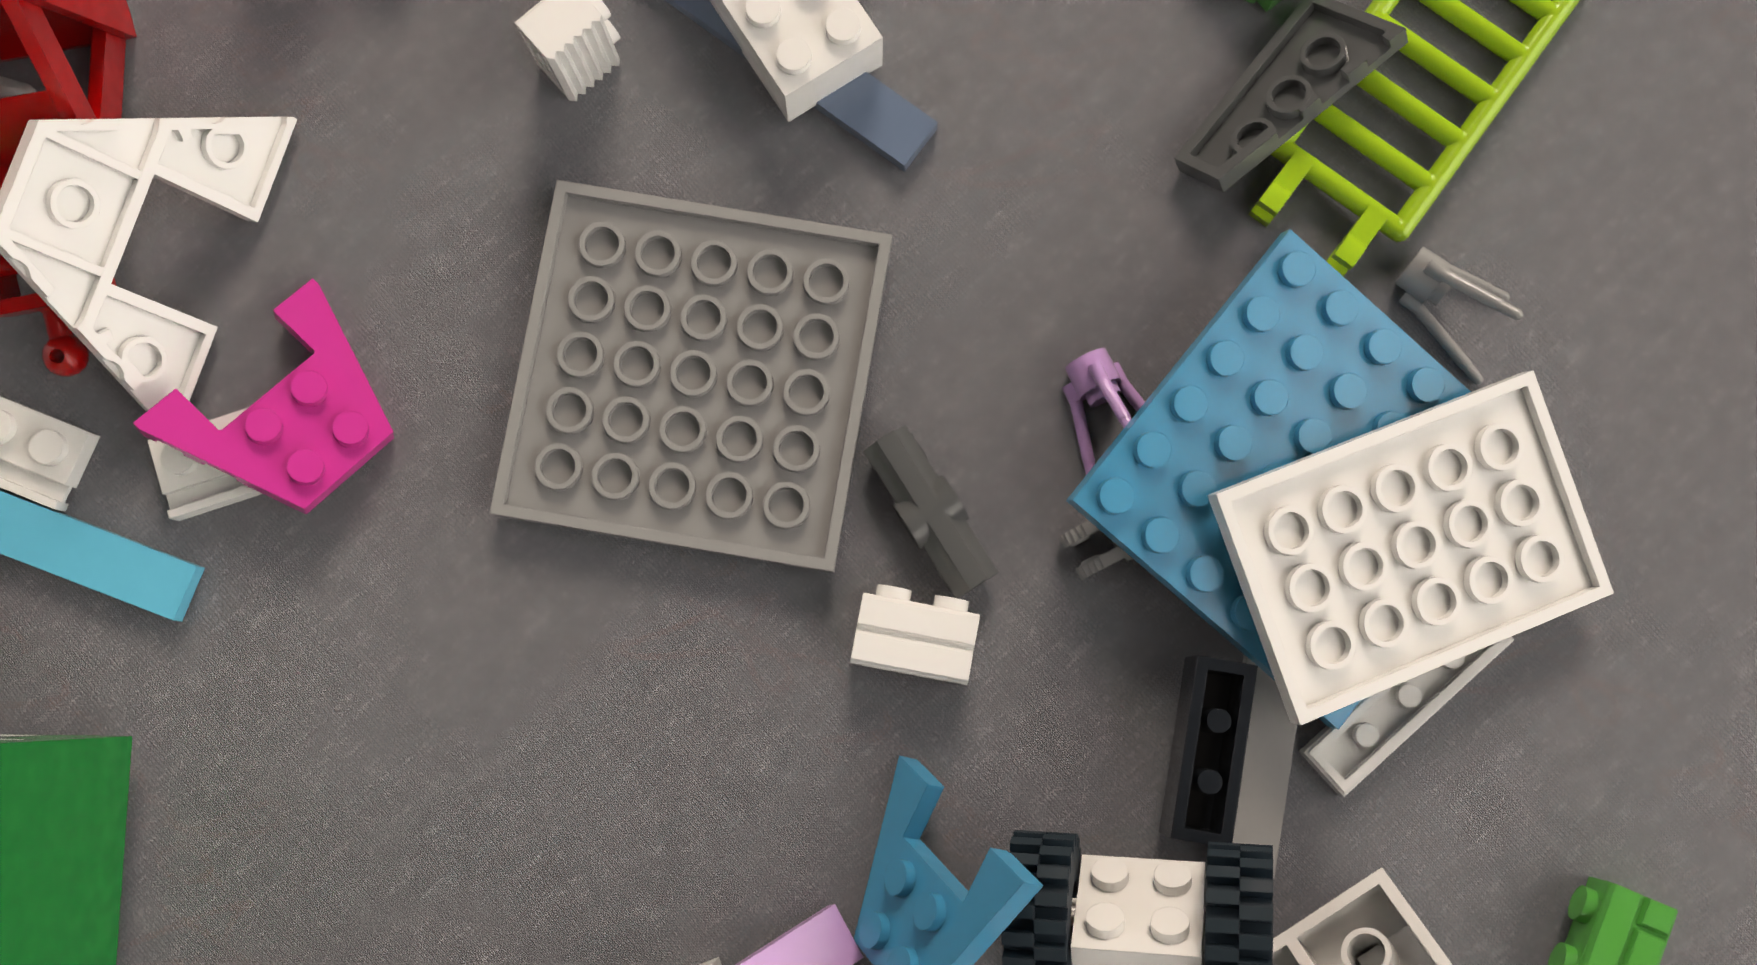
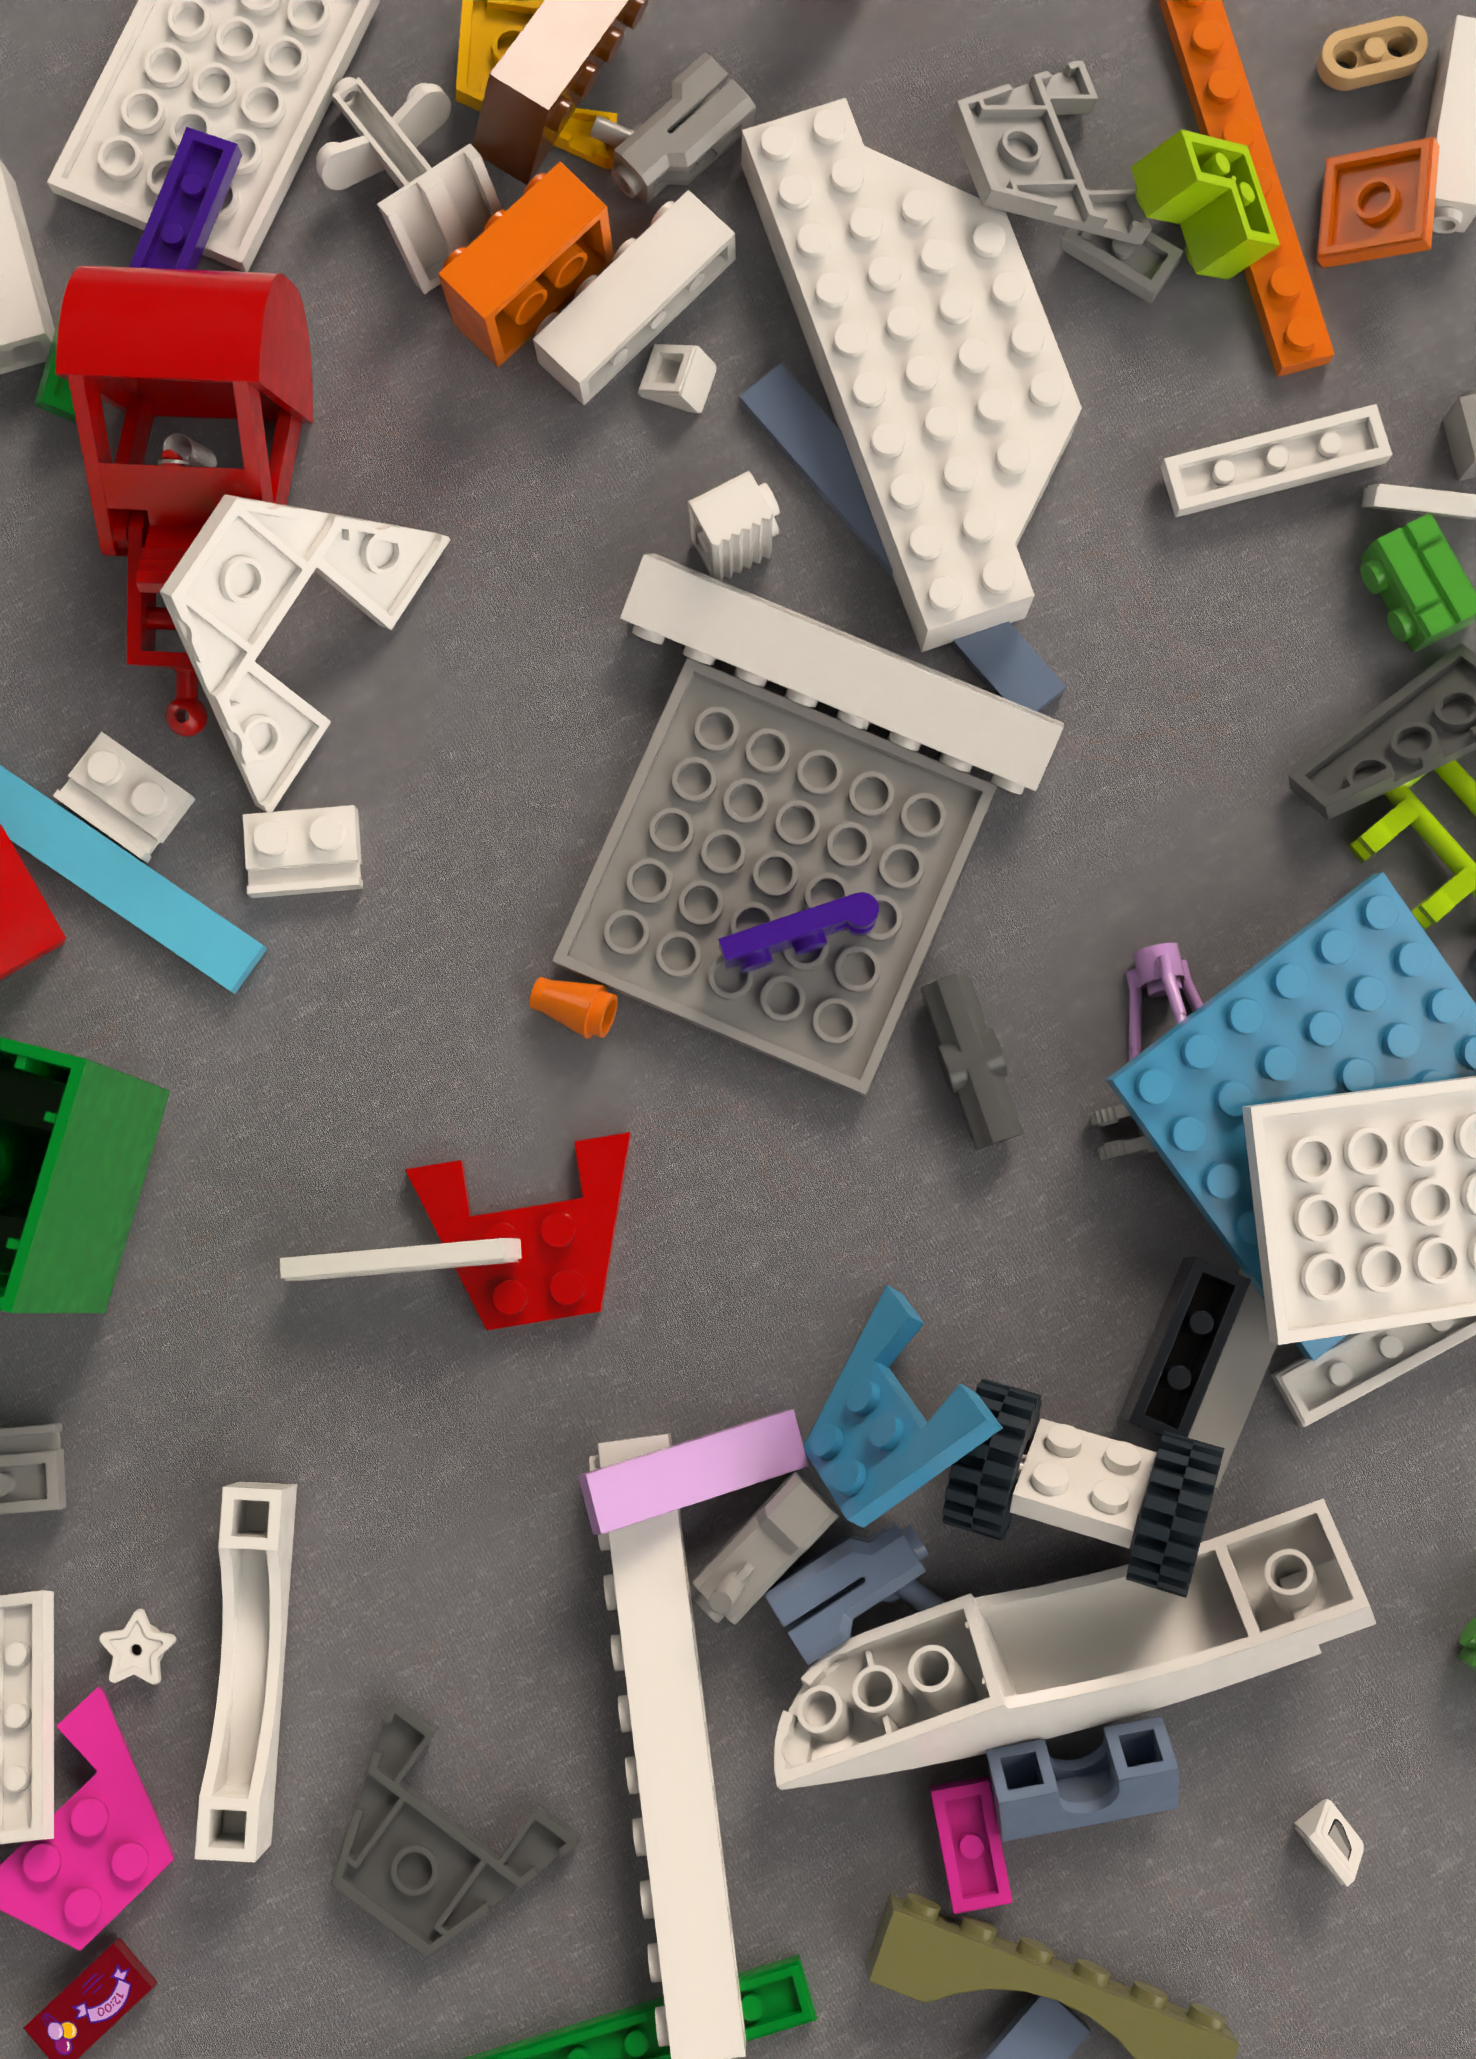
camera: 15 degrees right, 0 degrees up
dark pink wing [133,278,394,515] -> none
white brick [850,584,980,685] -> none
none -> white tile [280,1238,522,1281]
none -> red wing [405,1132,632,1331]
none -> orange cone [529,976,618,1039]
none -> white brick [620,553,1064,794]
none -> dark purple plate [718,892,879,973]

